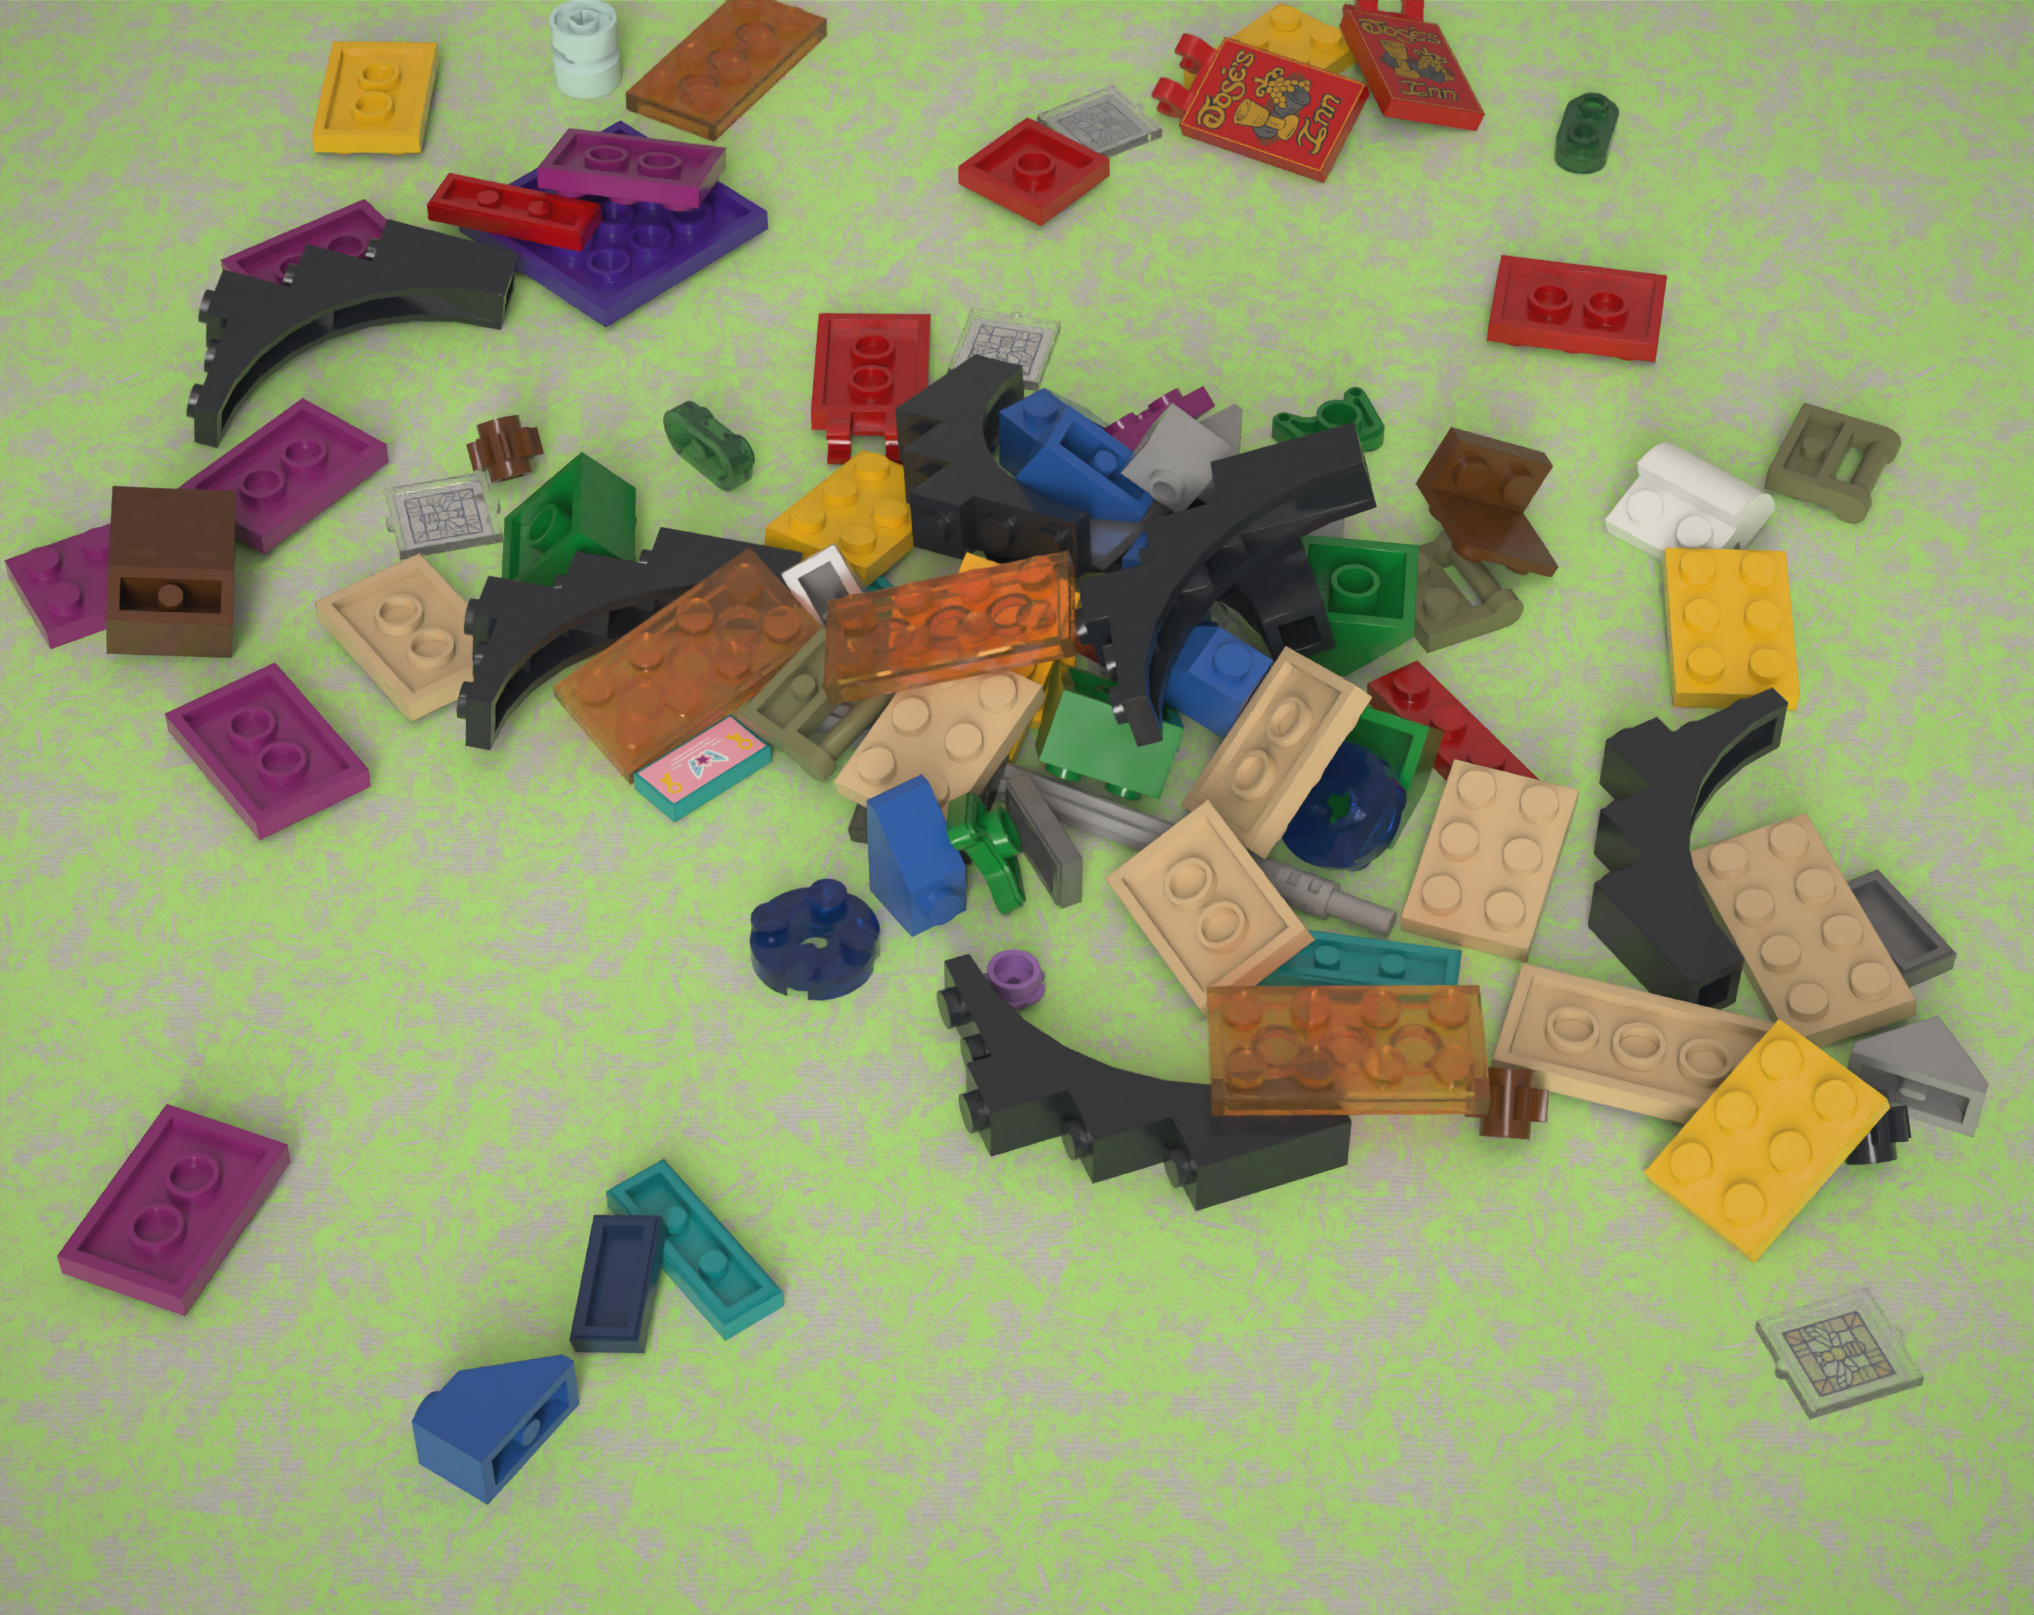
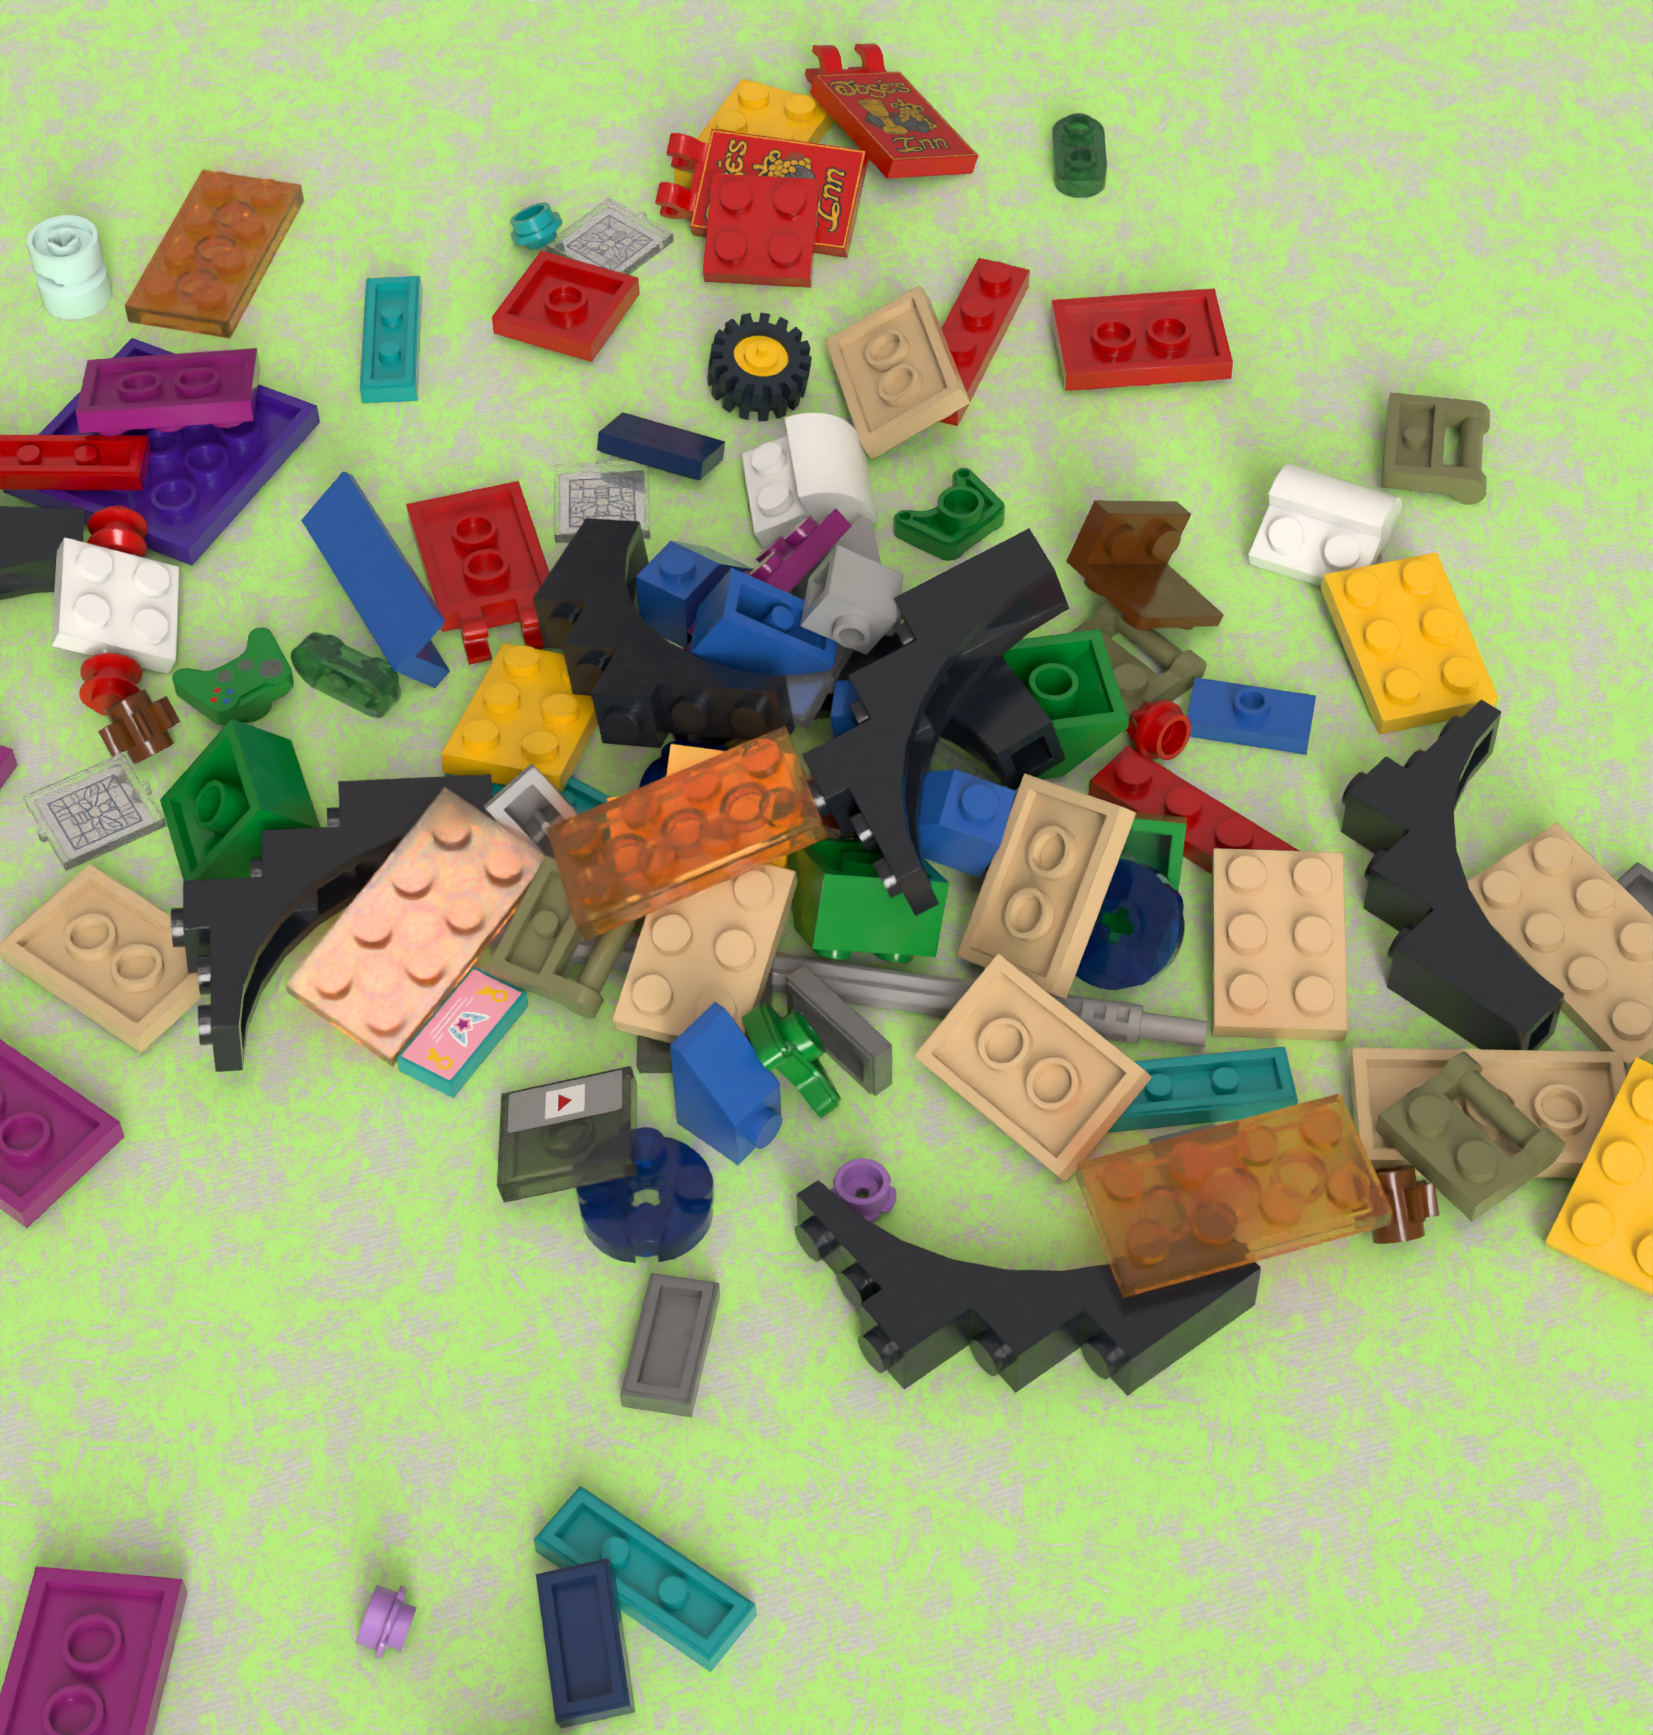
camera: 15 degrees left, 5 degrees up
none -> white plate [51,505,179,716]
none -> green piece [172,627,294,726]
none -> blue panel [301,472,450,688]
none -> medium lavender plate [355,1585,417,1659]
none -> teal tile [360,276,422,403]
none -> clear smoke tile [497,1066,637,1203]
none -> teal plate [510,202,563,250]
none -> dark blue tile [597,412,725,481]
none -> flat silver tile [620,1273,720,1417]
none -> red plate [703,173,820,288]
none -> black wheel [707,313,812,421]
none -> white brick [741,412,879,548]
none -> tan plate [825,285,970,459]
none -> red plate [938,258,1030,426]
none -> red plate [1127,700,1191,760]
none -> blue plate [1187,677,1316,755]
none -> olive plate [1376,1052,1565,1222]

